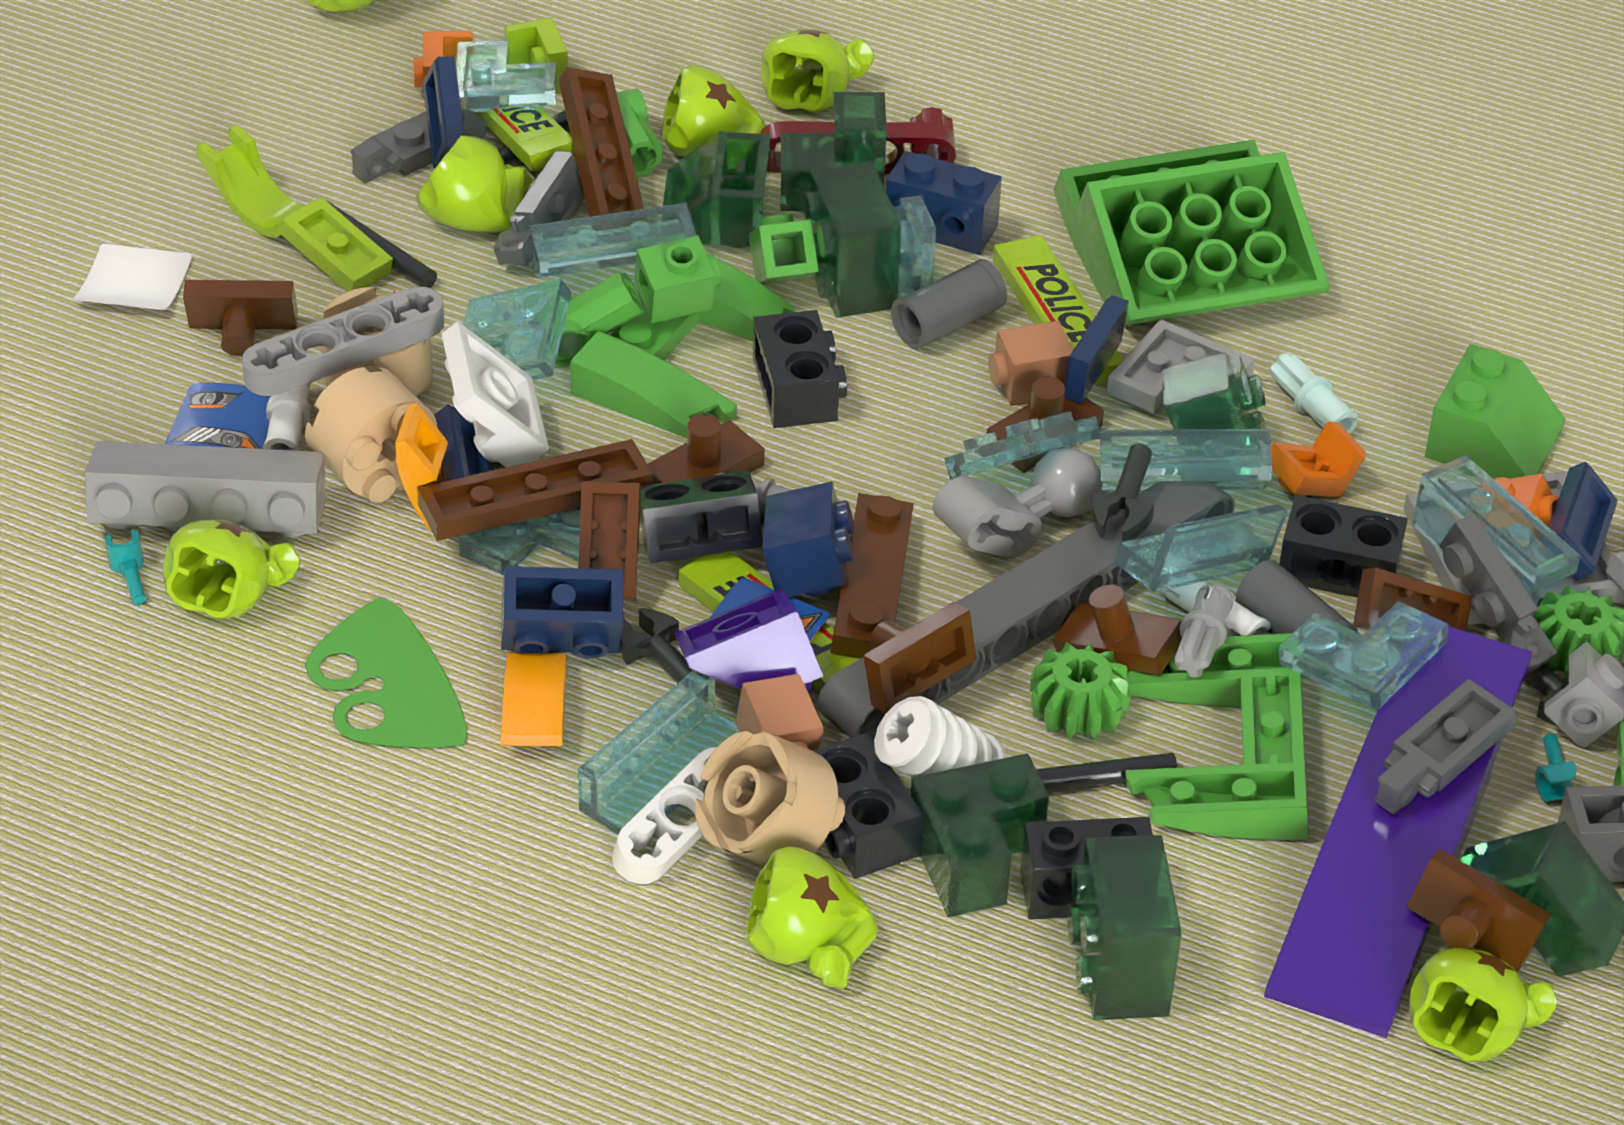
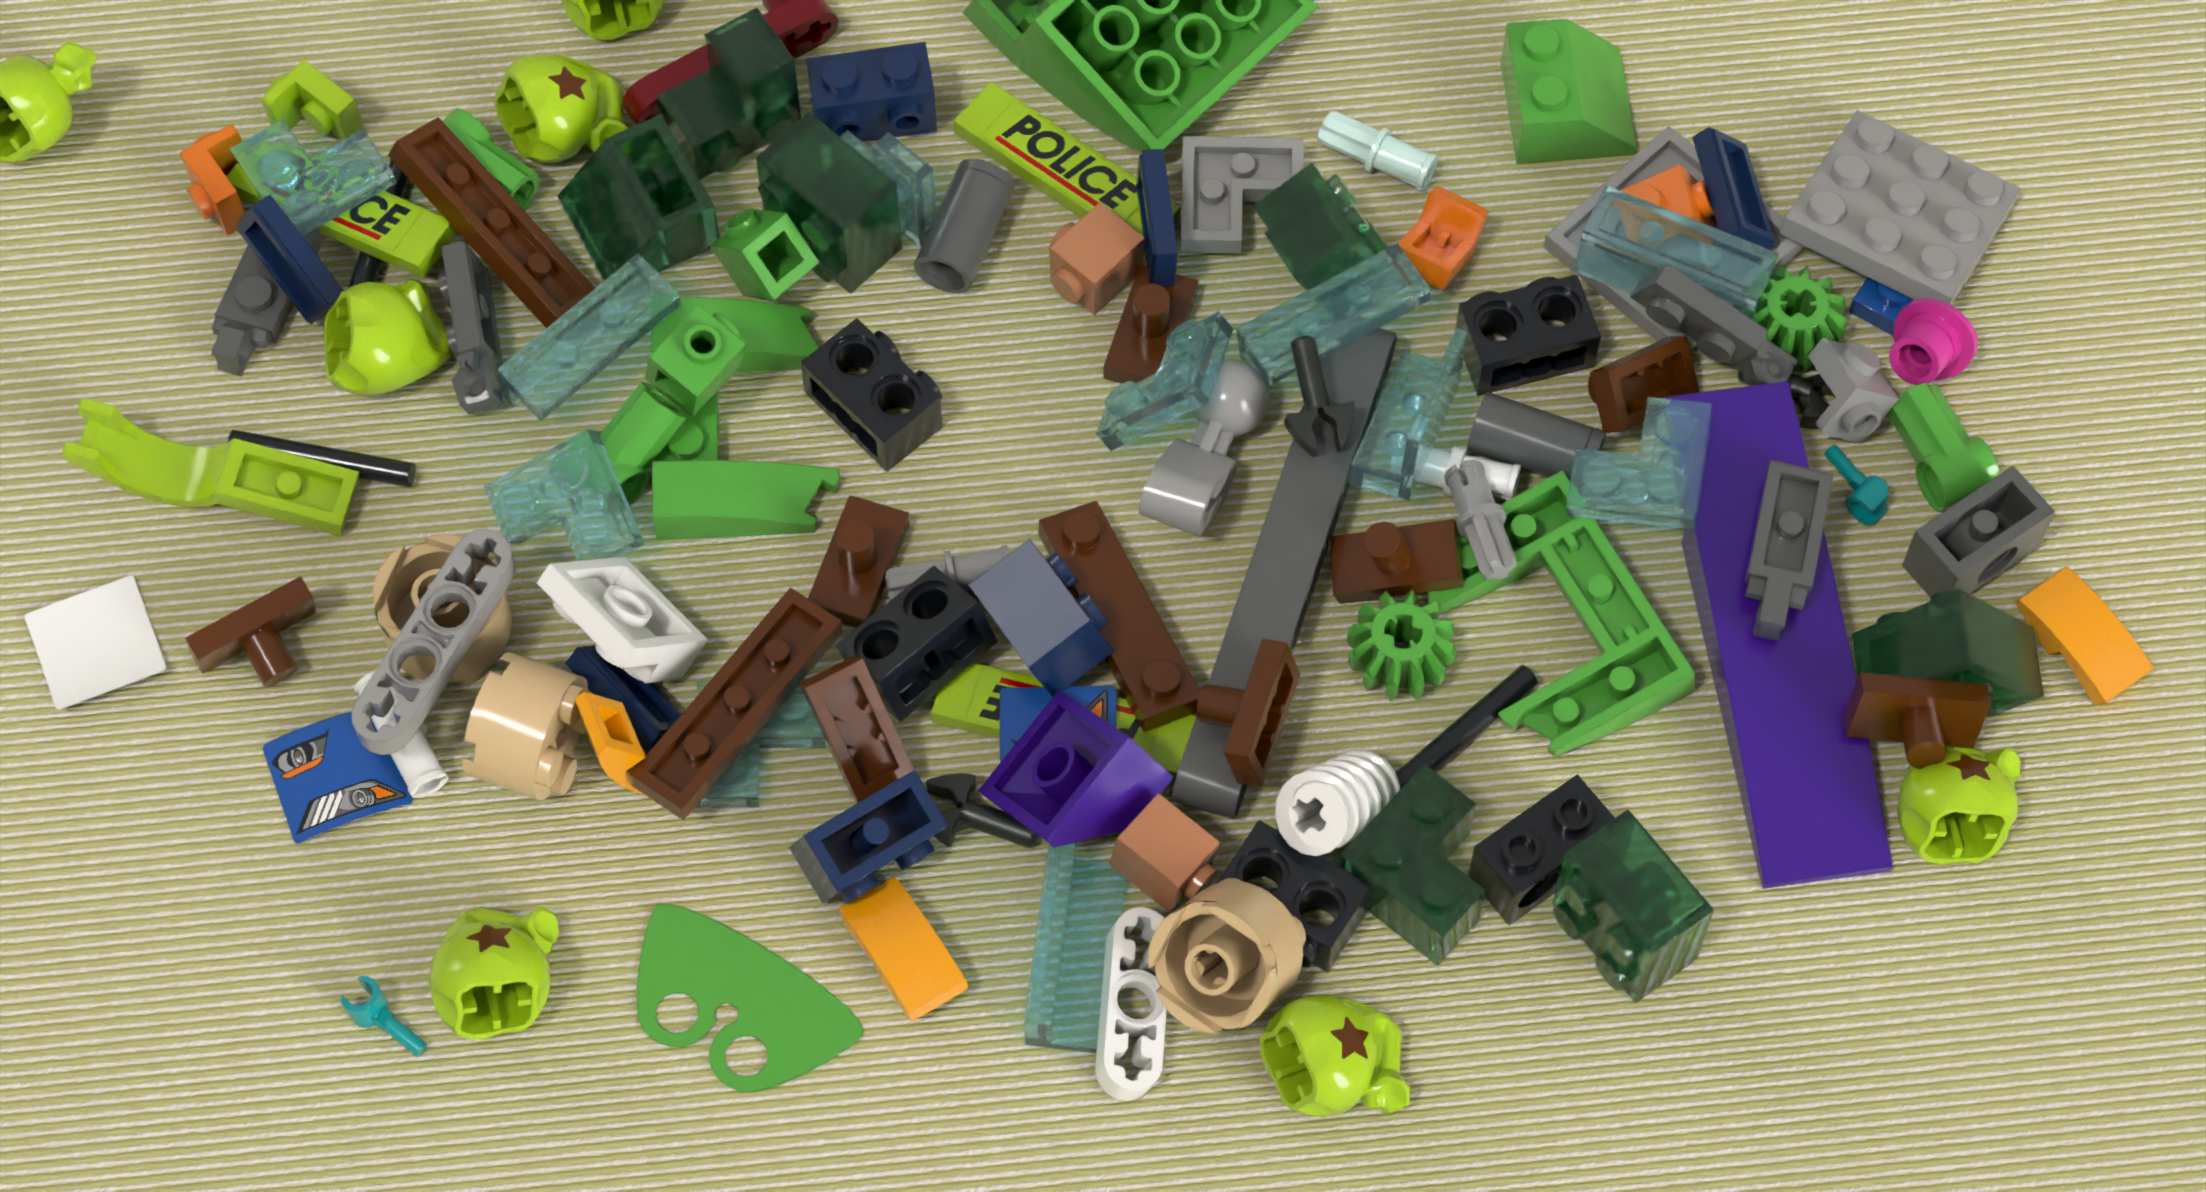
camera: 30 degrees left, 20 degrees up
light grey brick [85,441,325,537] -> none

